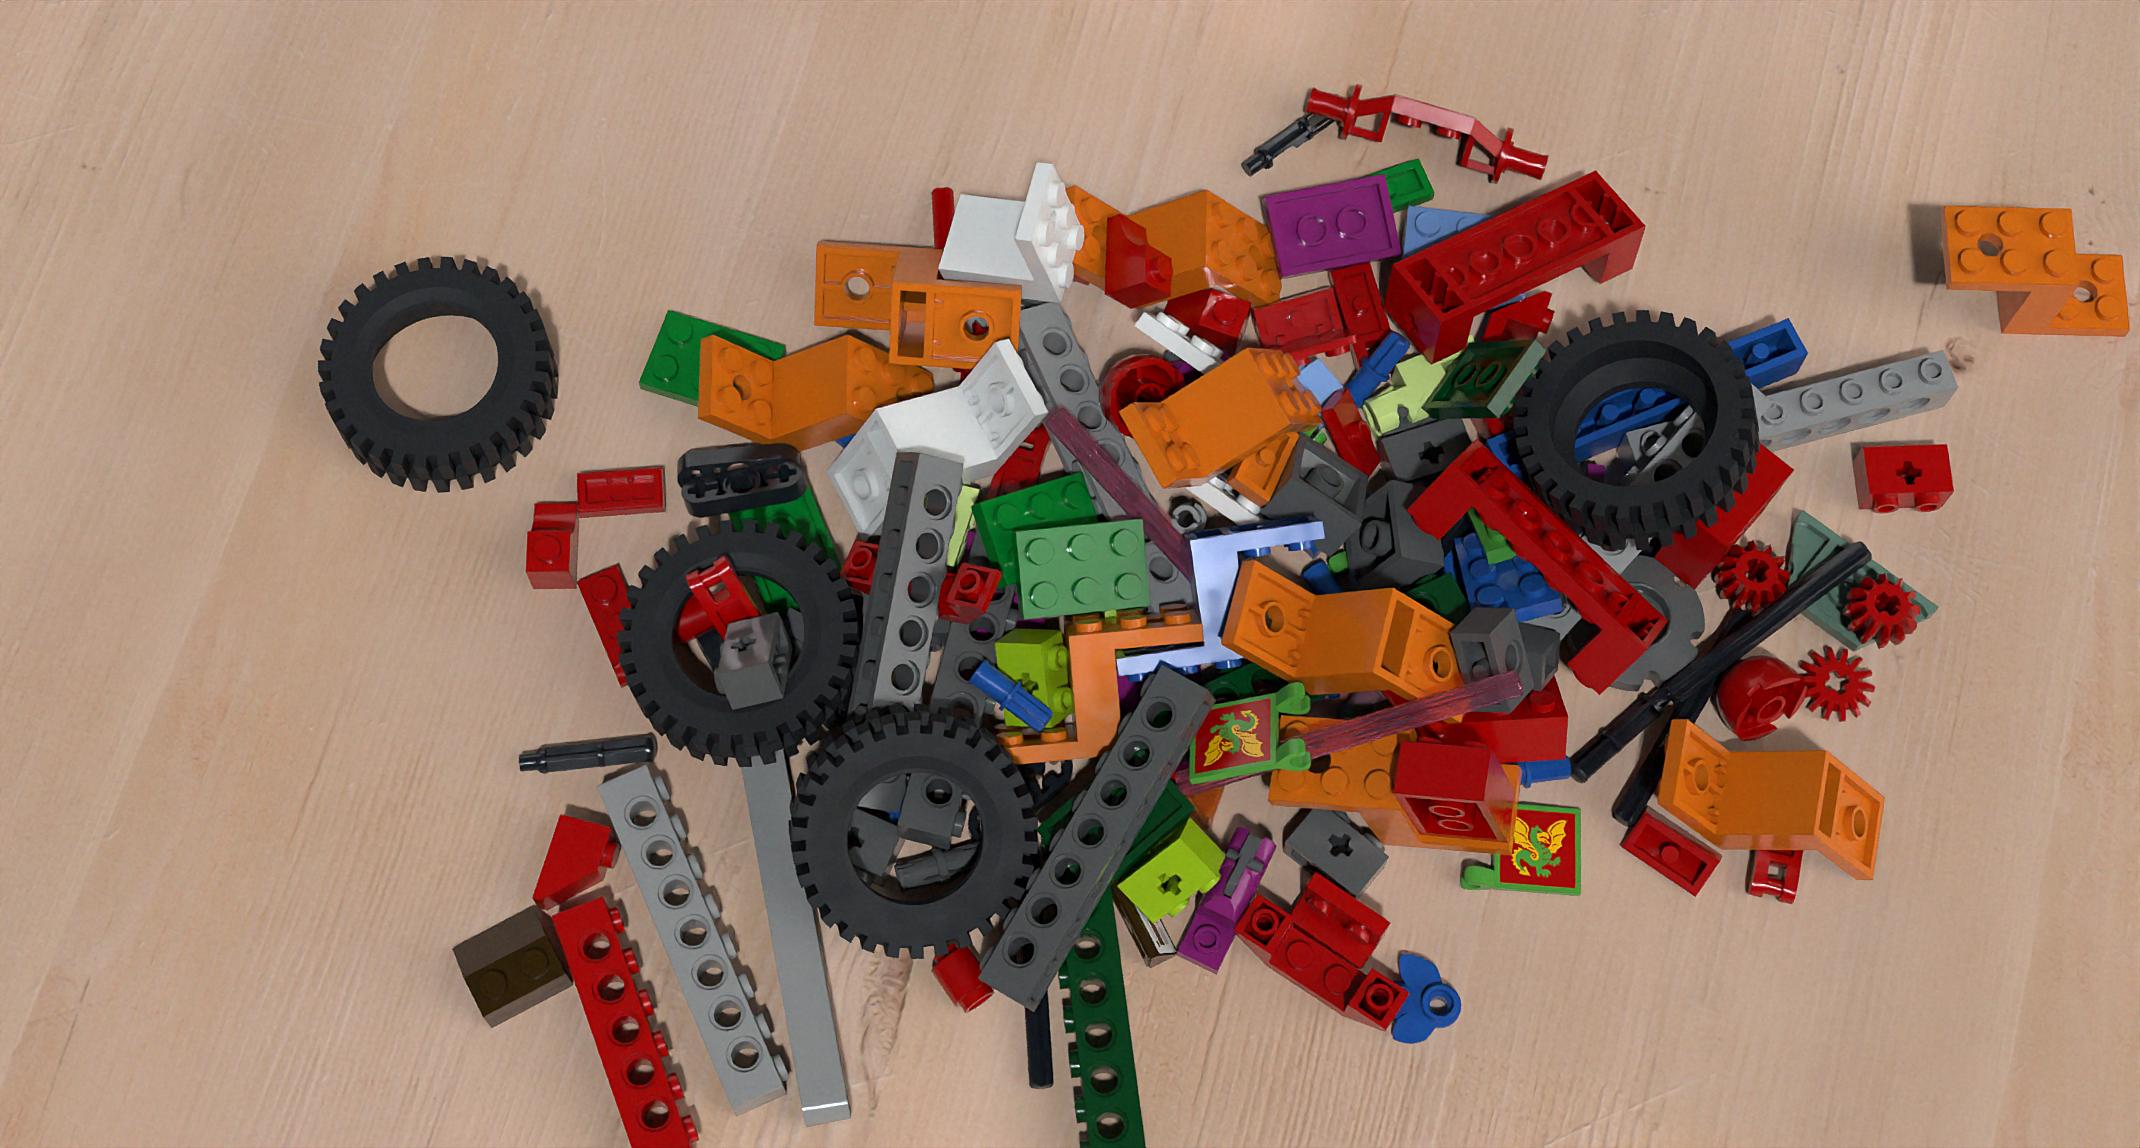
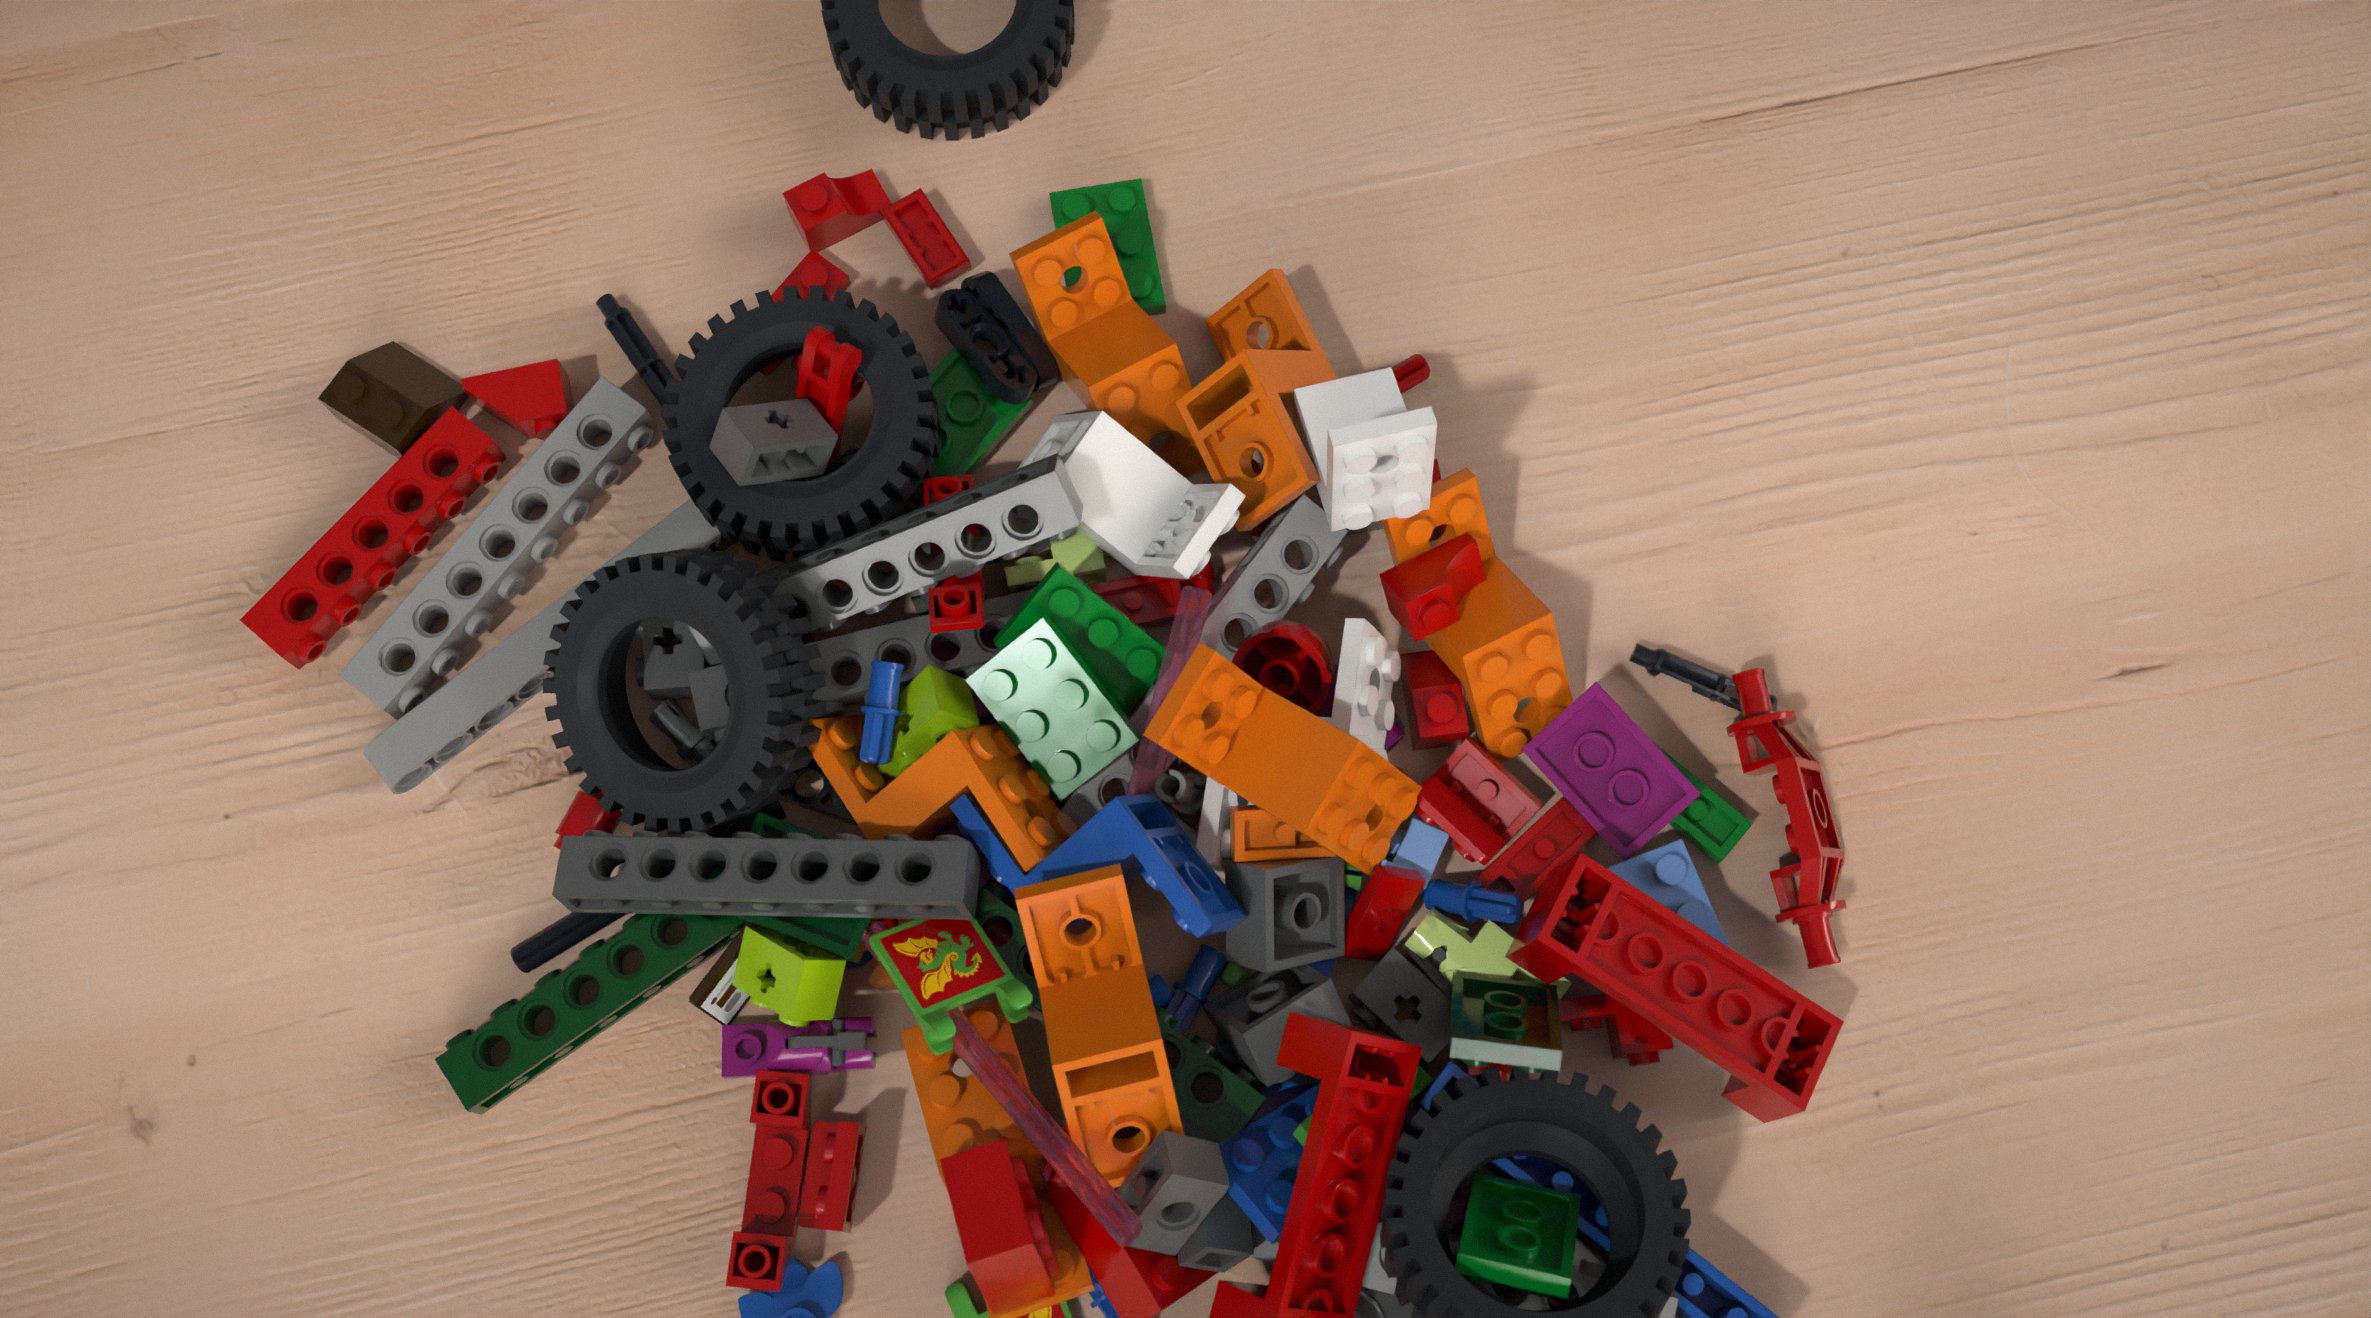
camera: 60 degrees right, 5 degrees up
dark grey brick [1283,809,1389,900] -> none
none -> green plate [1455,1172,1581,1299]

